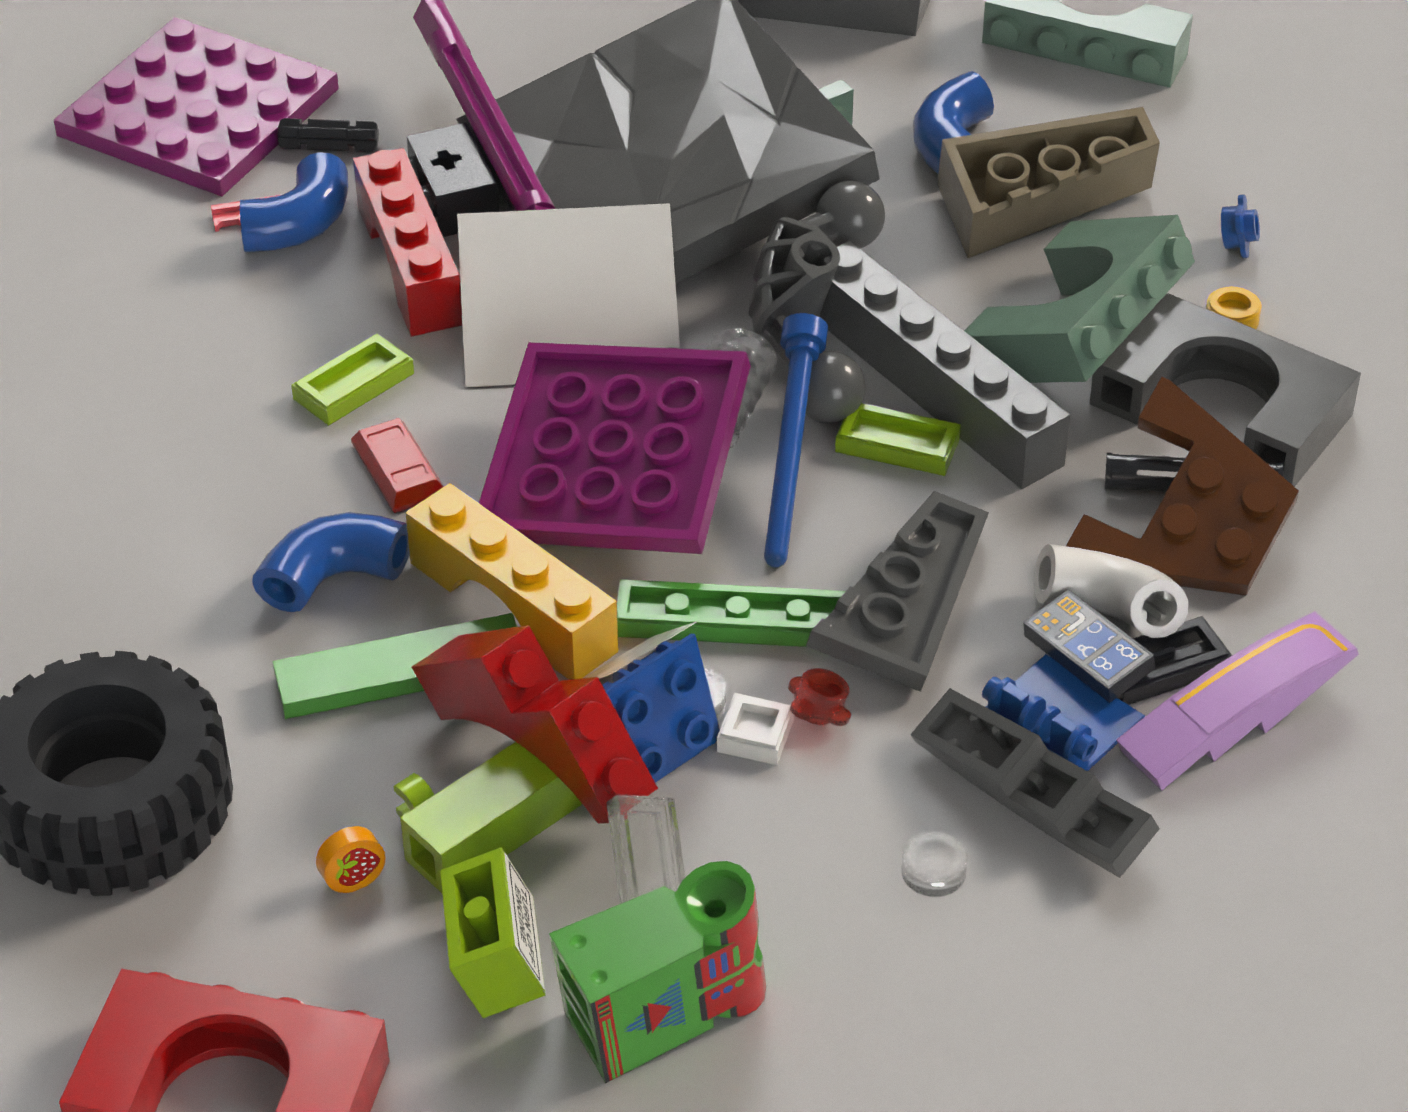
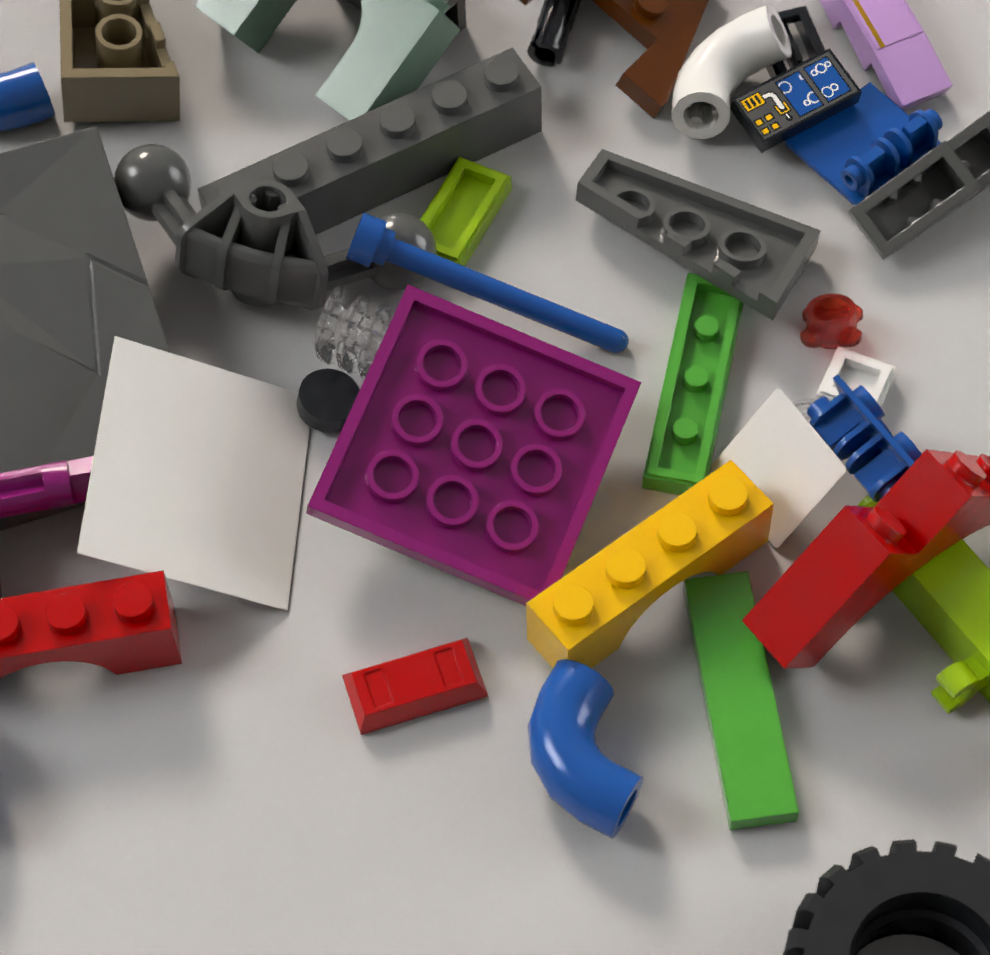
camera: 80 degrees left, 15 degrees up
lime tile [291,333,414,426] -> none

